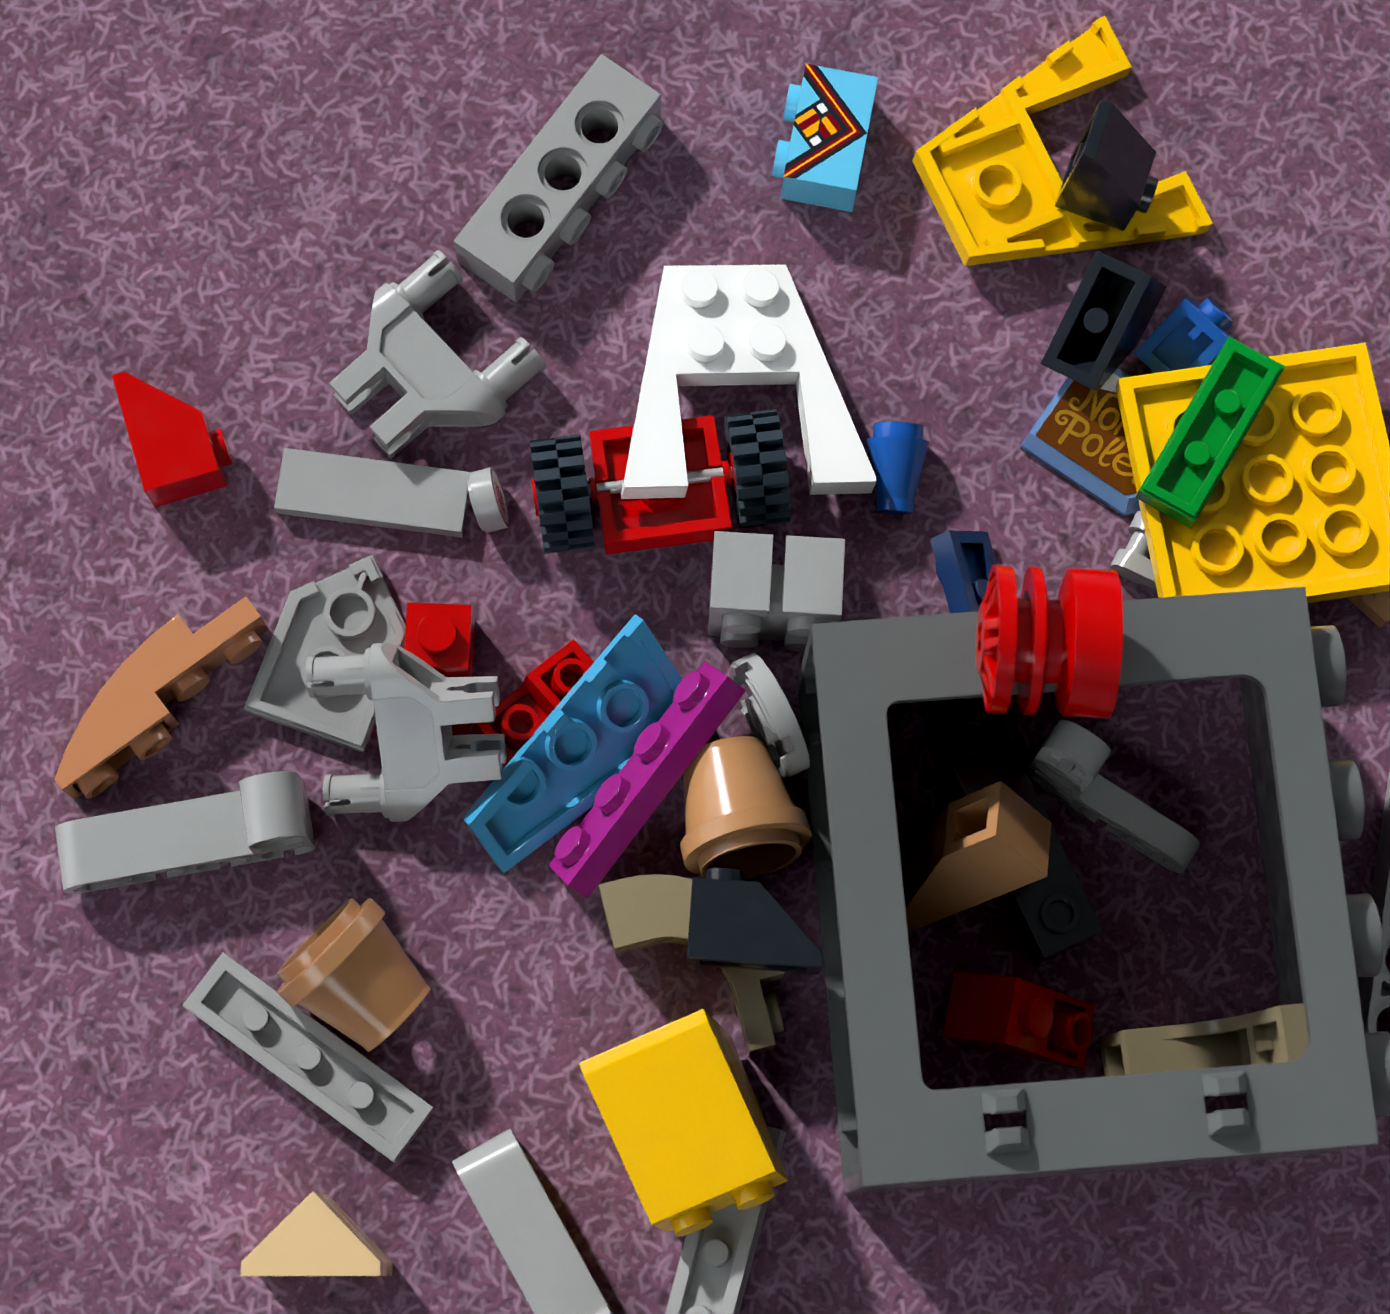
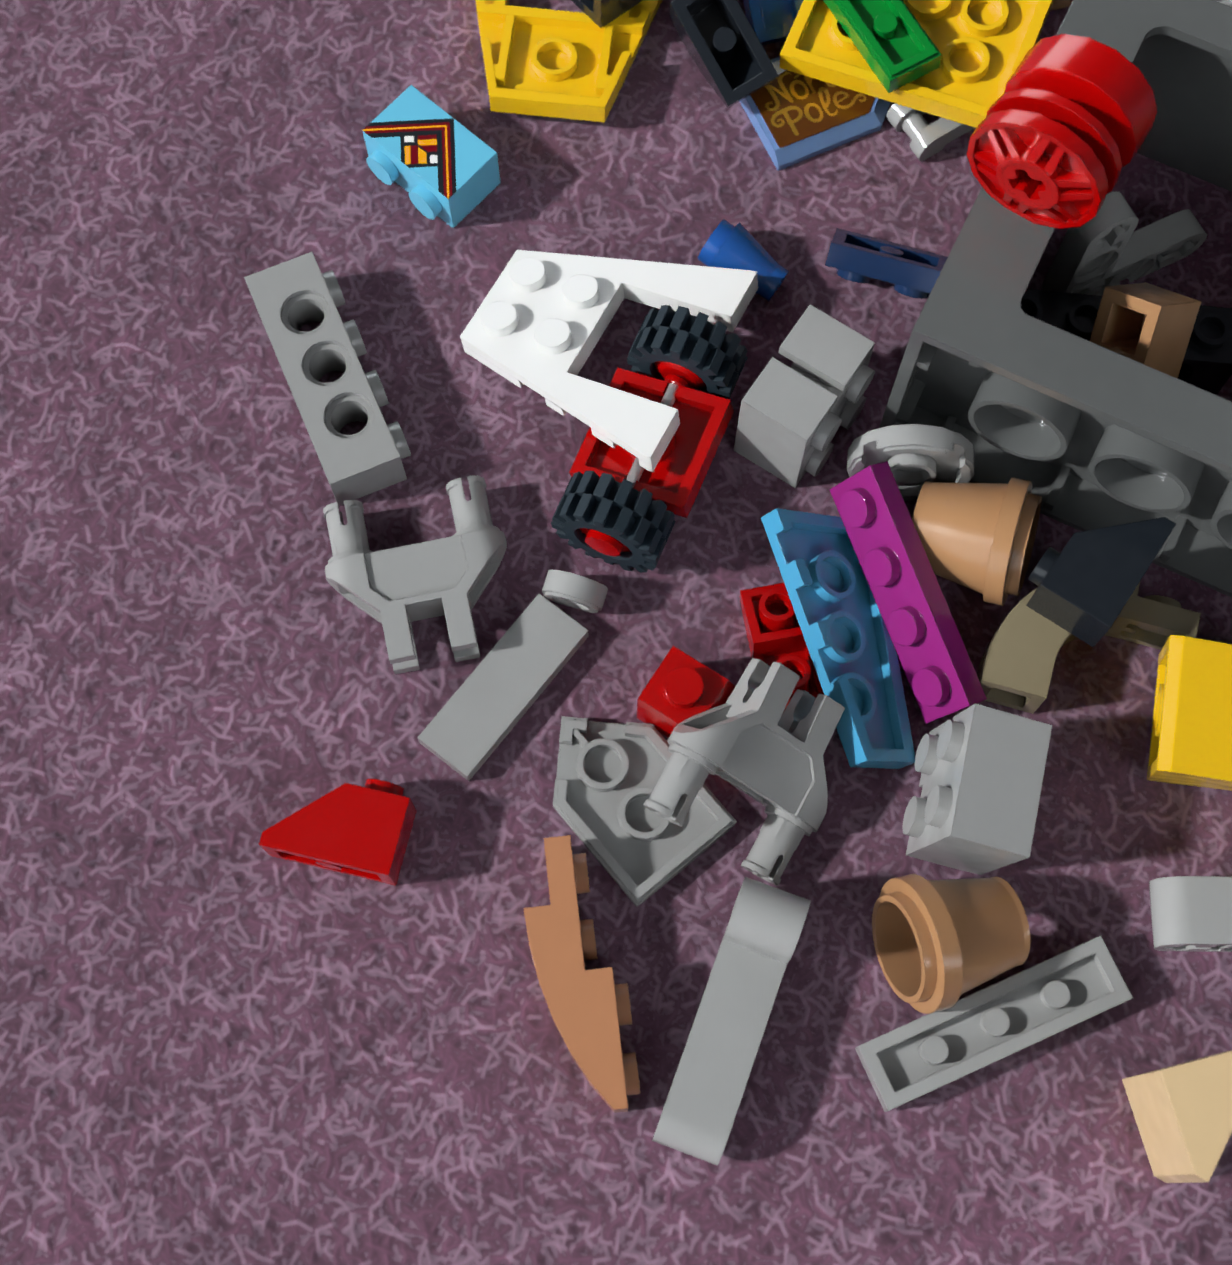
camera: 55 degrees left, 5 degrees down
none -> light grey piece [902,703,1052,875]

